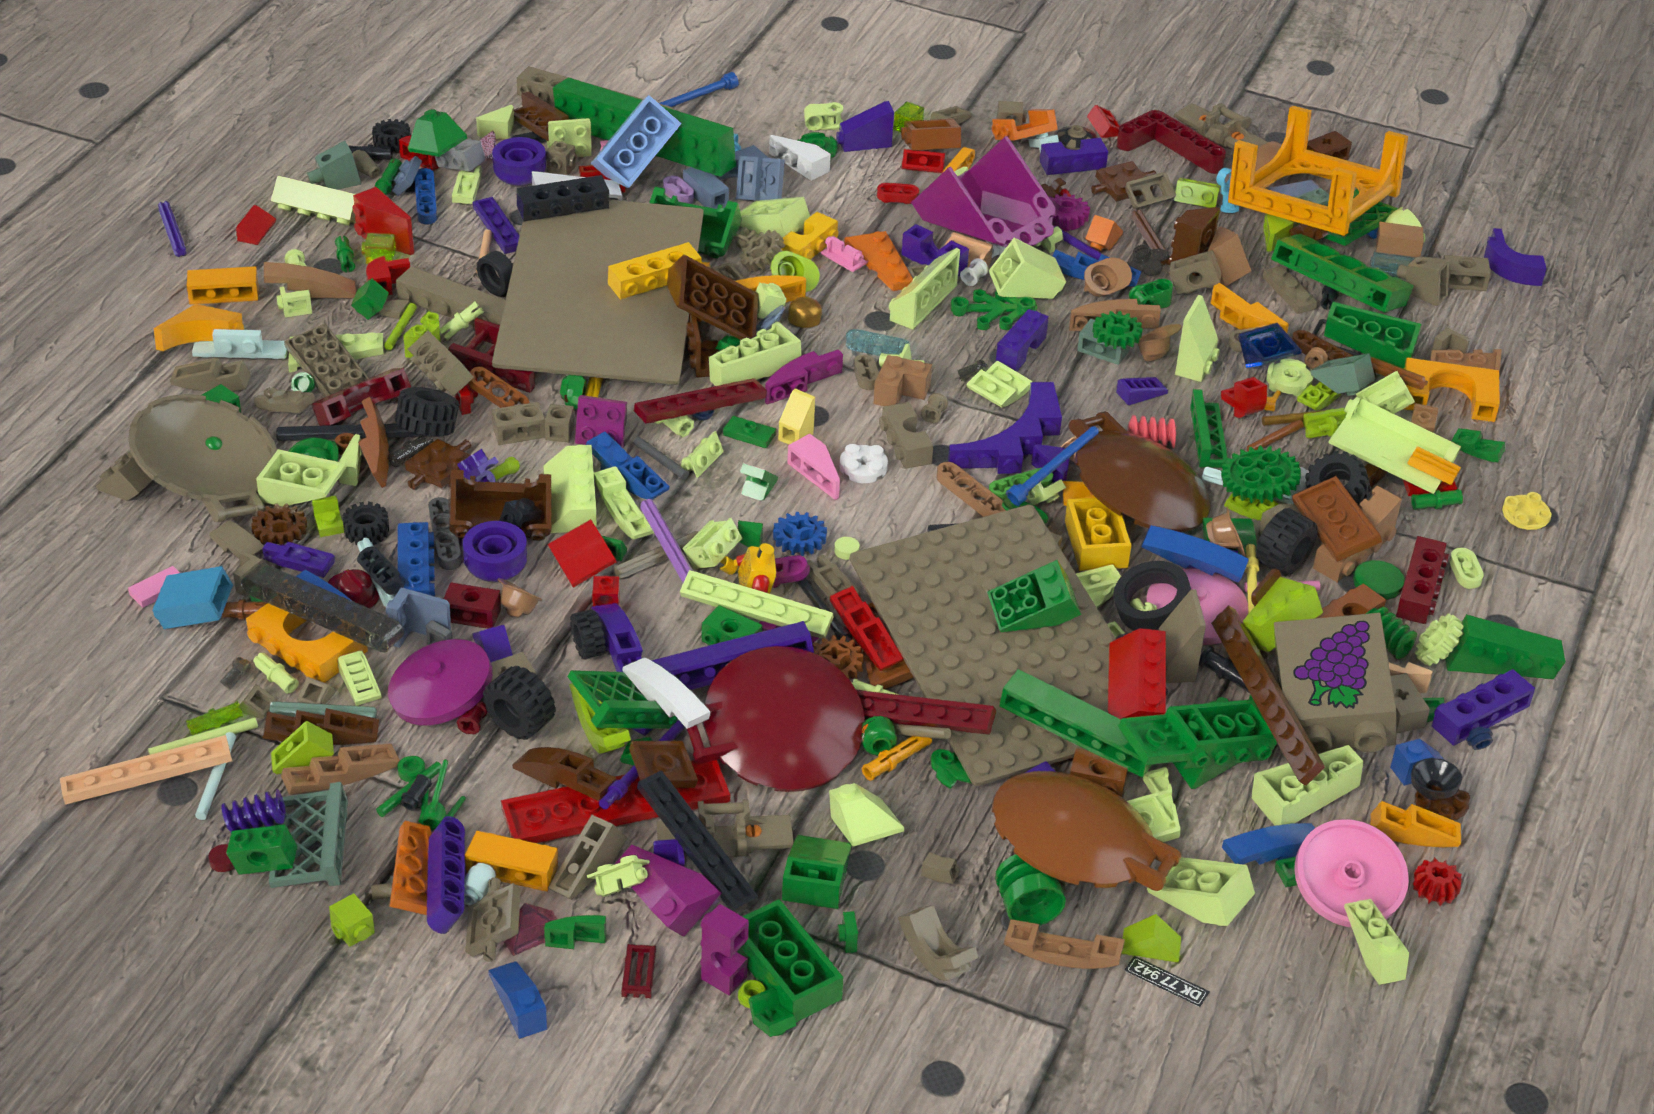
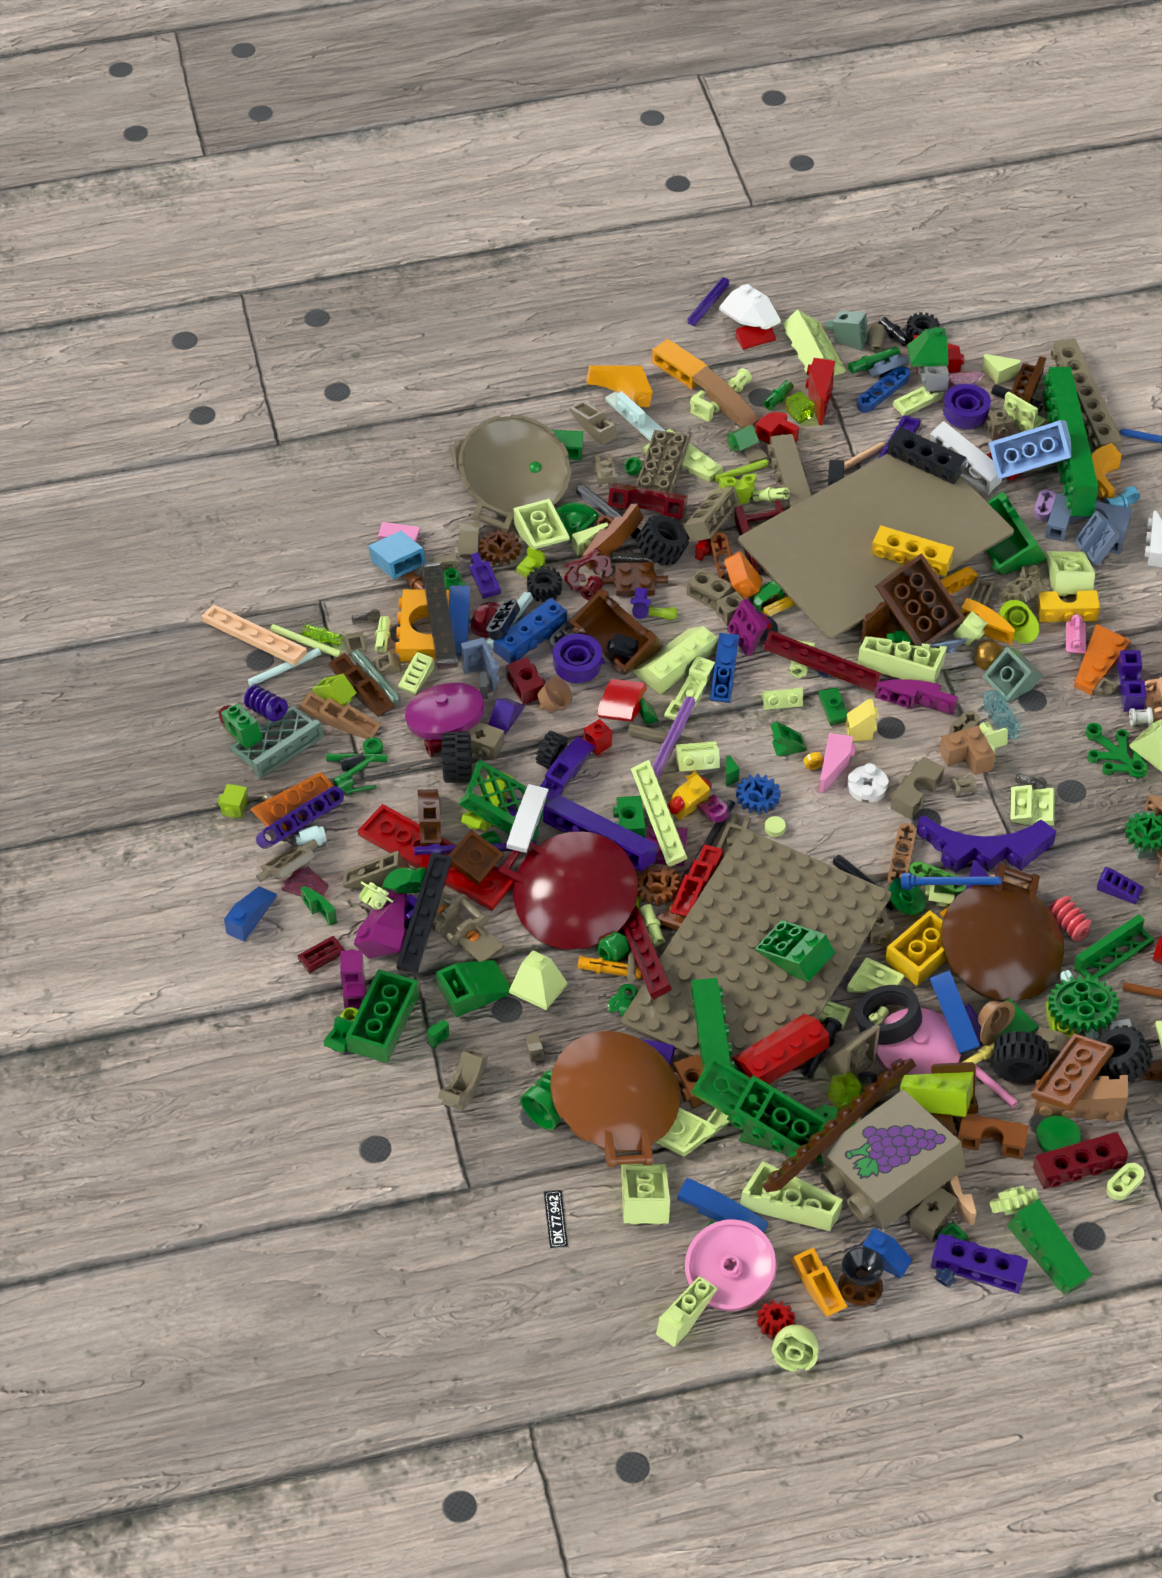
camera: 55 degrees right, 10 degrees up
light orange brick [465,830,558,892] -> none
dark grey bar [633,437,689,480] -> none
yellowish green slope [889,248,960,329] -> none
dark purple arch [996,309,1049,372] -> none
medium nougat slope [1004,919,1125,969] -> none
lime slope [1122,914,1181,963] -> none
green piece [1366,606,1417,659] -> none
none -> green hat [382,867,427,894]
none -> dark red helmet [564,550,613,591]
none -> dark red bush [580,575,604,601]
none -> white wedge [719,284,781,329]
none -> orange slope [724,551,763,599]
none -> yellowish green cylinder [771,1325,819,1372]
none -> yellow tile [803,752,824,770]
none -> clear neon green brick [827,1072,862,1109]
none -> sand green slope [982,646,1043,702]

